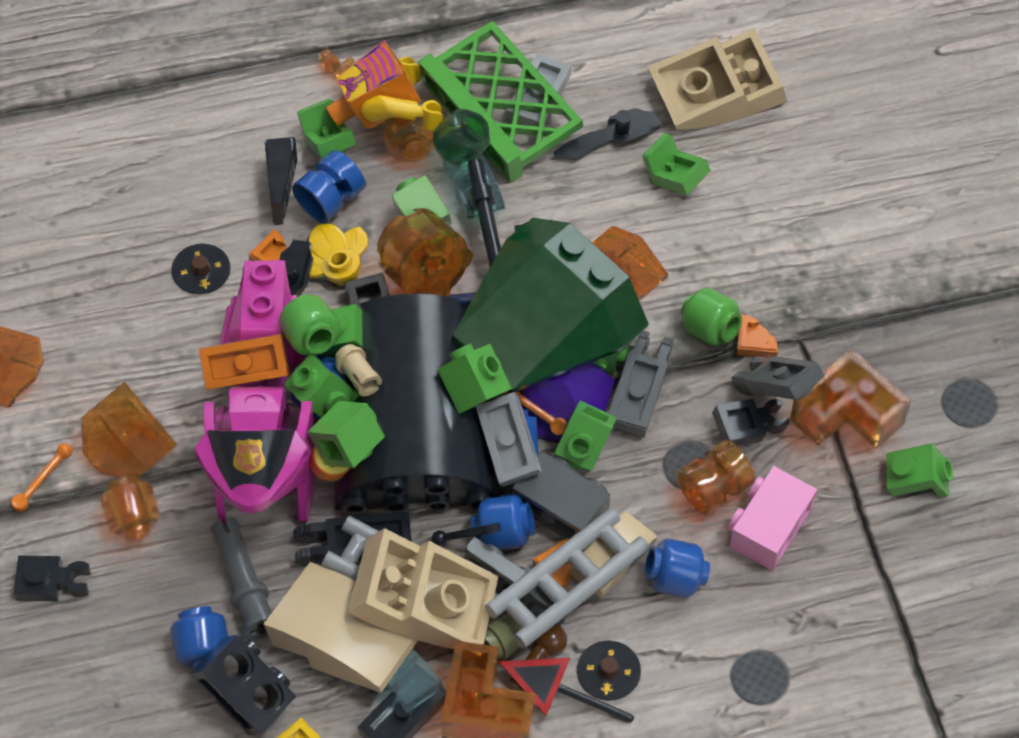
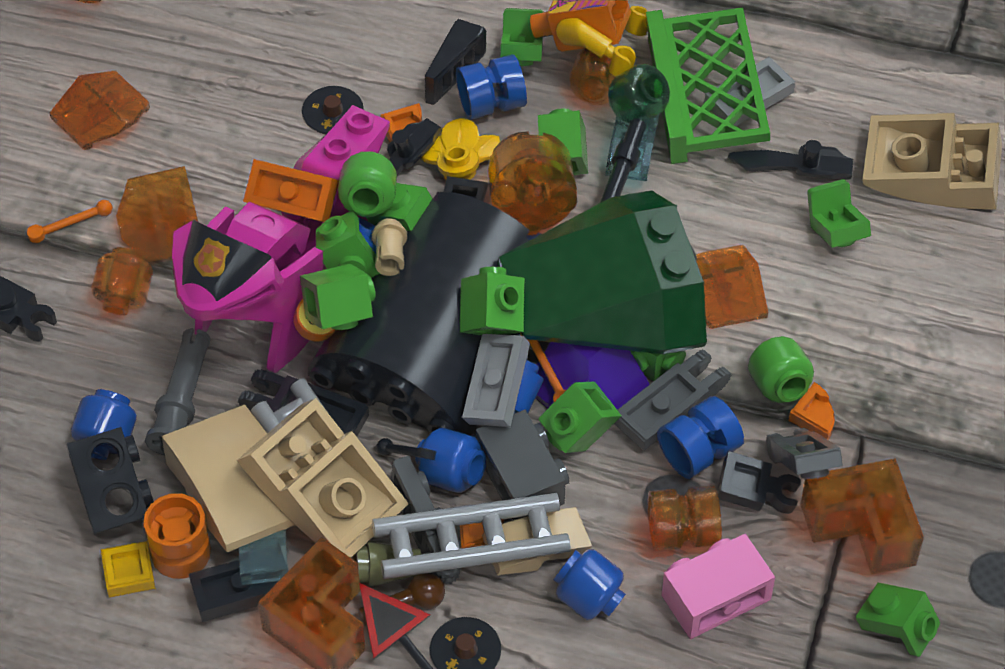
camera: 30 degrees right, 5 degrees down
none -> orange wheel [143,493,211,579]
none -> blue wheel [657,396,744,479]

